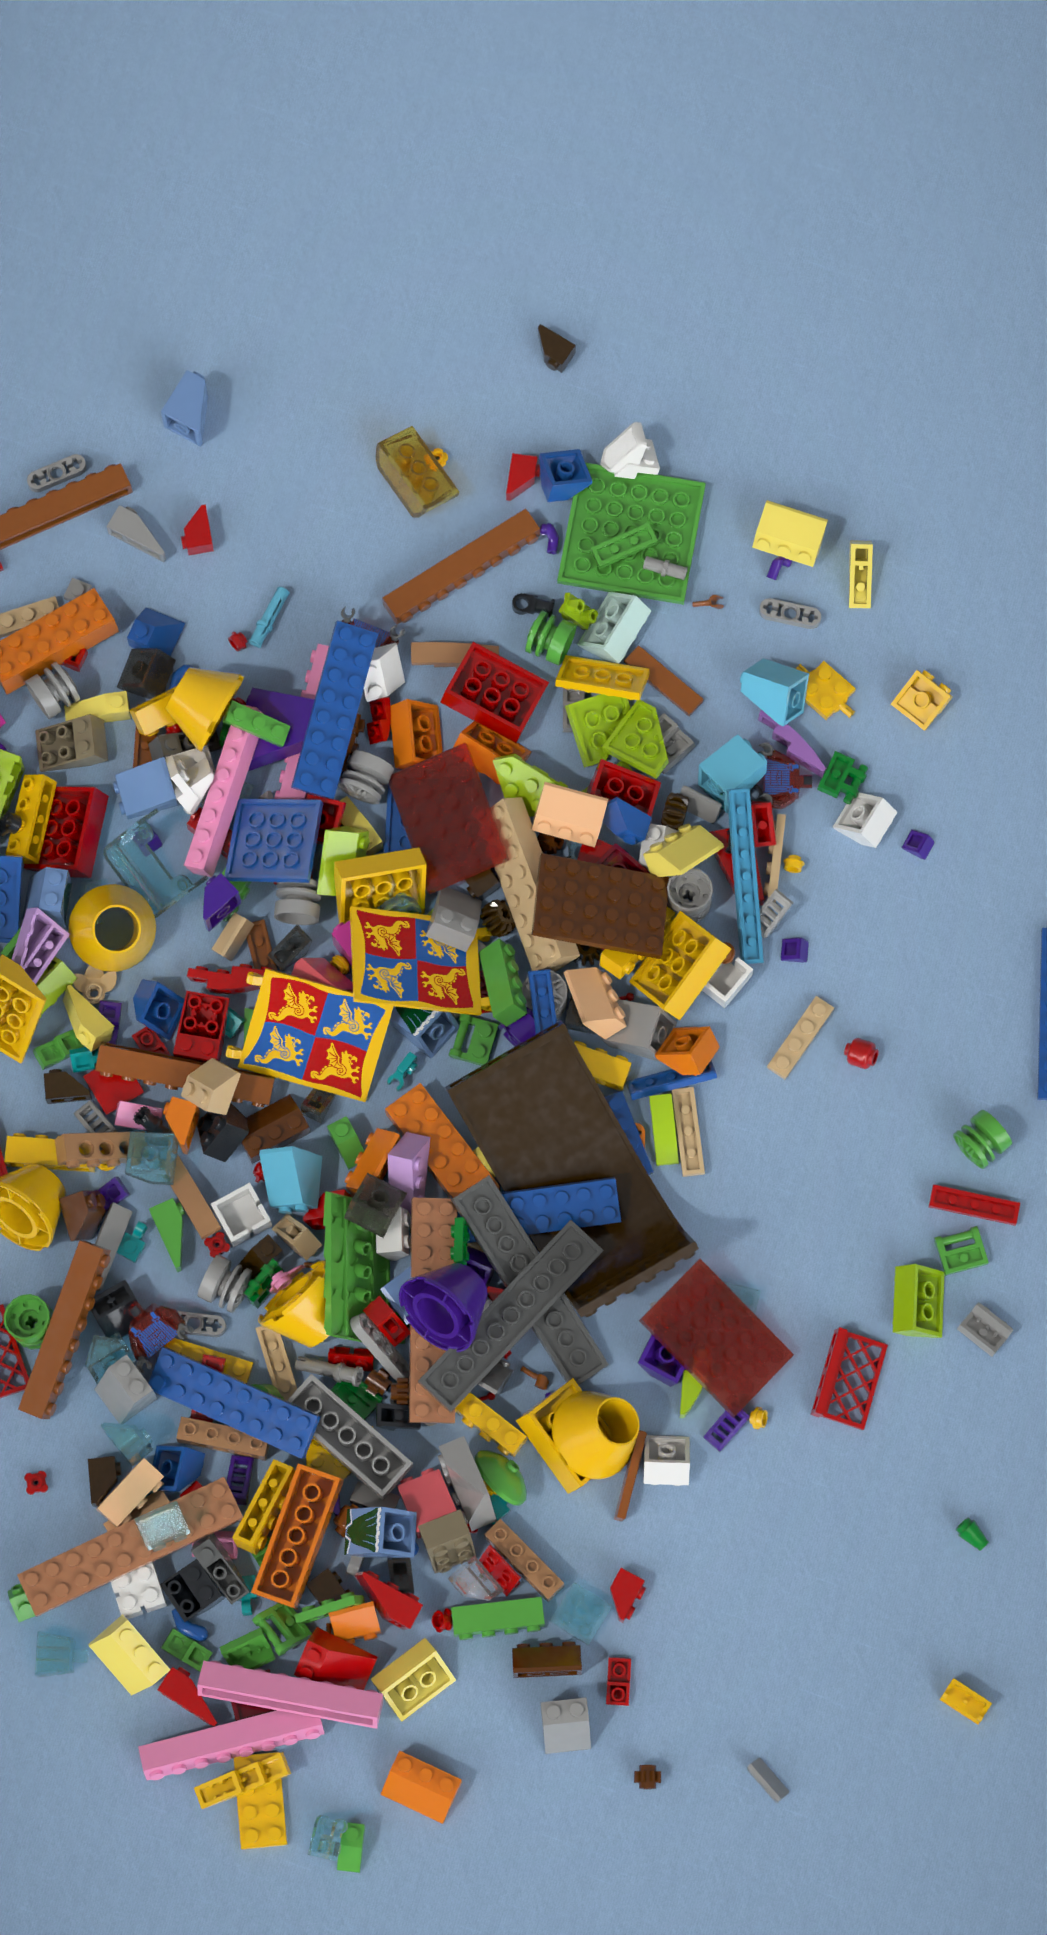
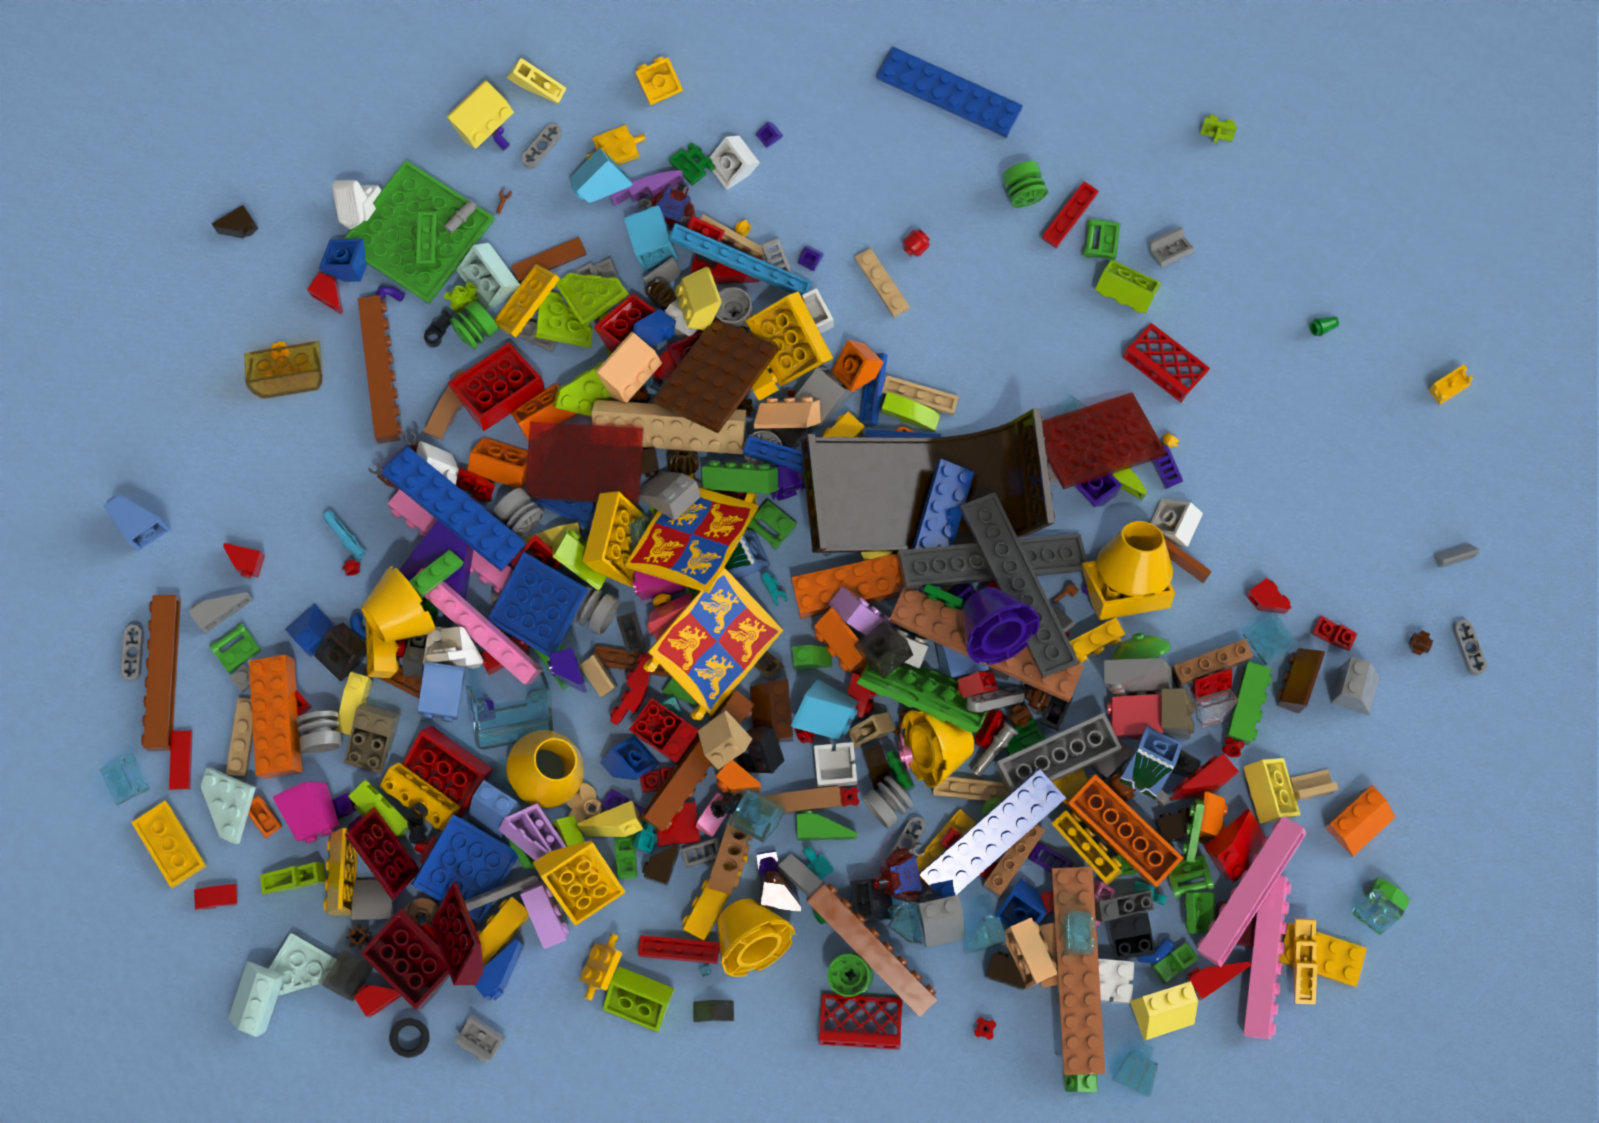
camera: 65 degrees left, 0 degrees up
none -> bright green plate [209,623,262,673]
none -> tan panel [1290,769,1339,801]
none -> light grey beam [1453,620,1487,676]

